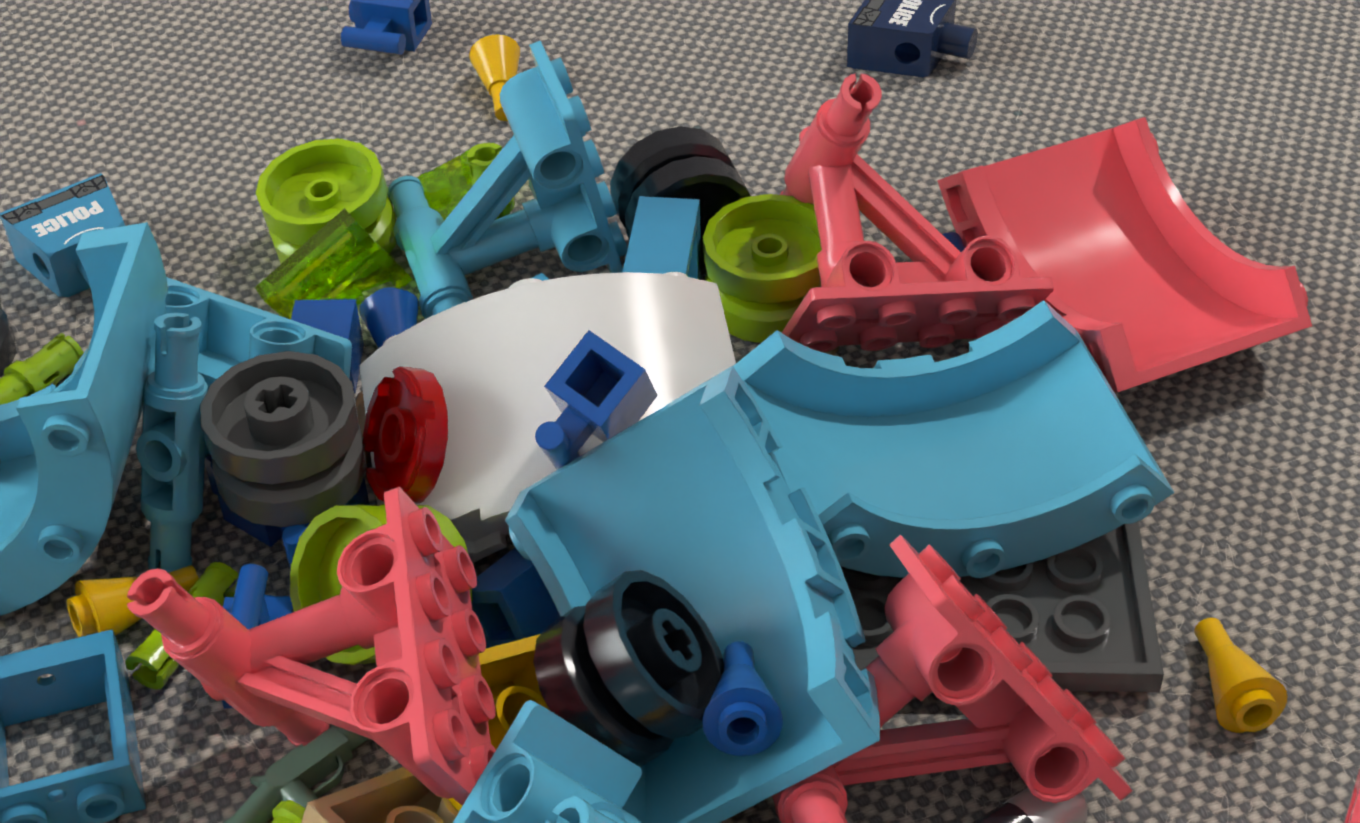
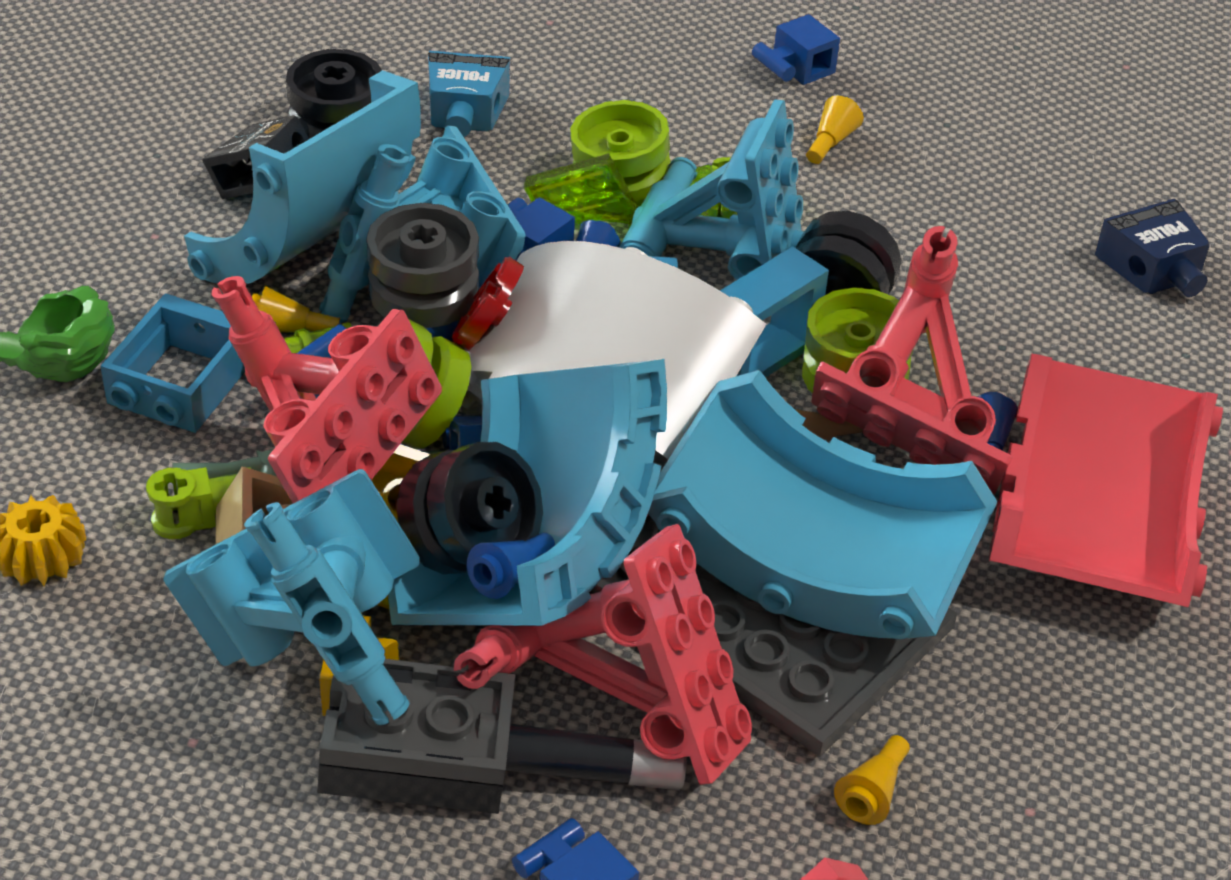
camera: 35 degrees right, 0 degrees up
blue brick [535,330,658,470] -> none

